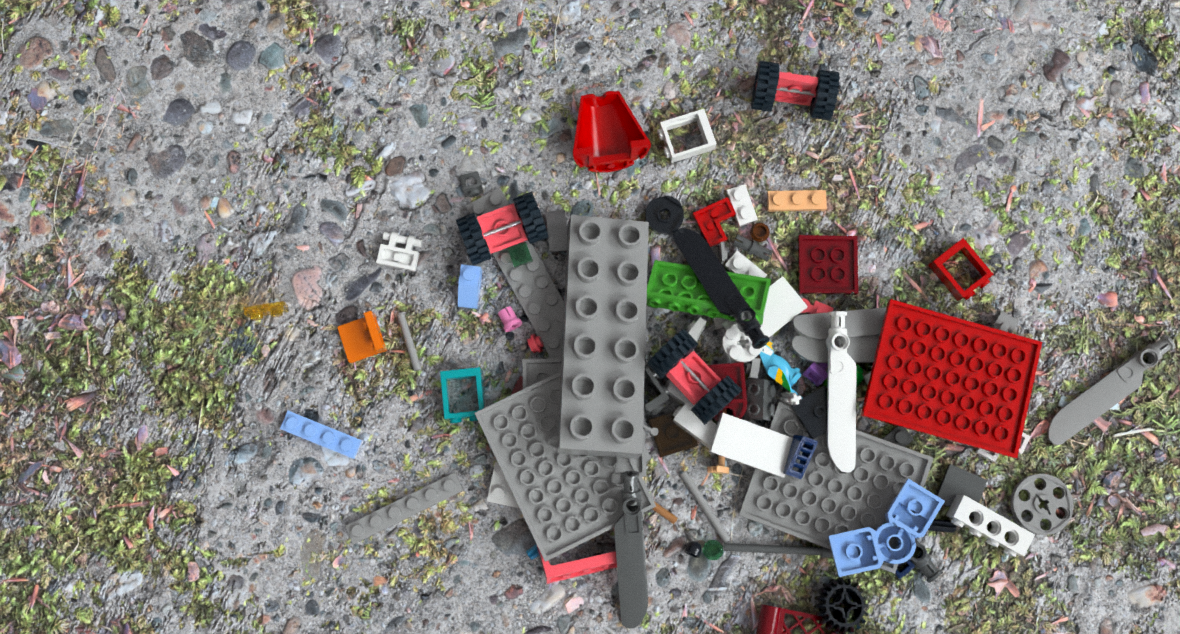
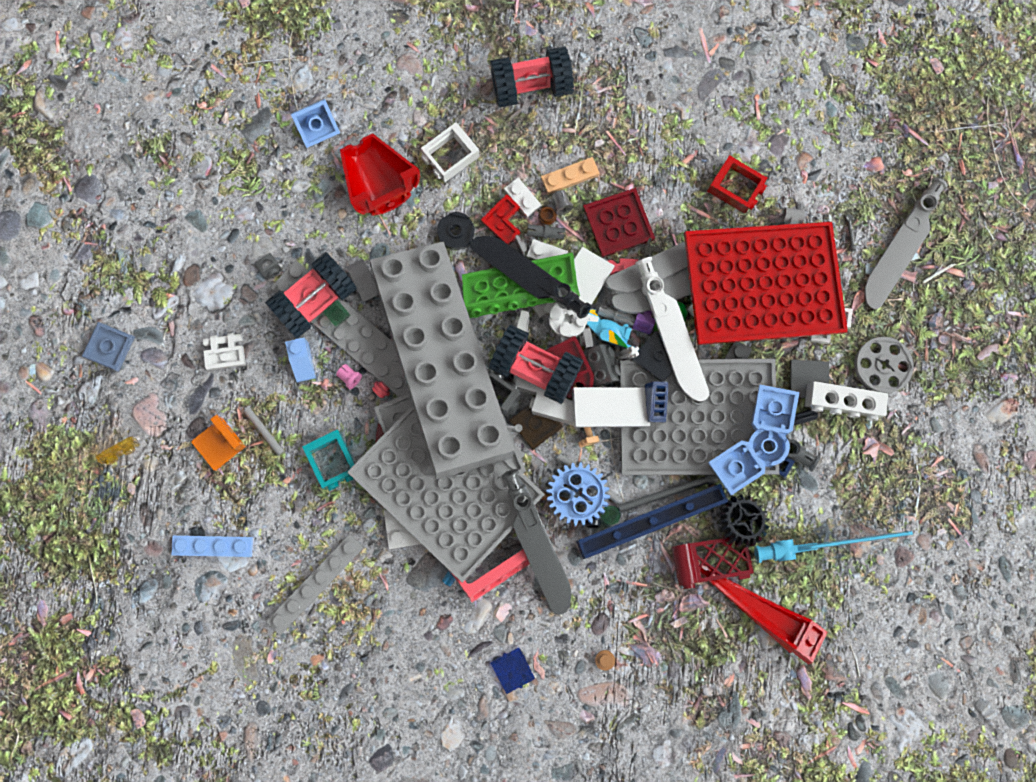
camera: 25 degrees left, 0 degrees up
none -> sand blue plate [81,322,135,372]
none -> light blue slope [291,99,340,148]
none -> light blue gear [546,462,610,527]
none -> flat silver bush [552,190,574,215]
none -> dark blue tile [576,483,728,559]
none -> light grey axle [597,304,636,326]
none -> dark grey hinge [845,214,857,252]

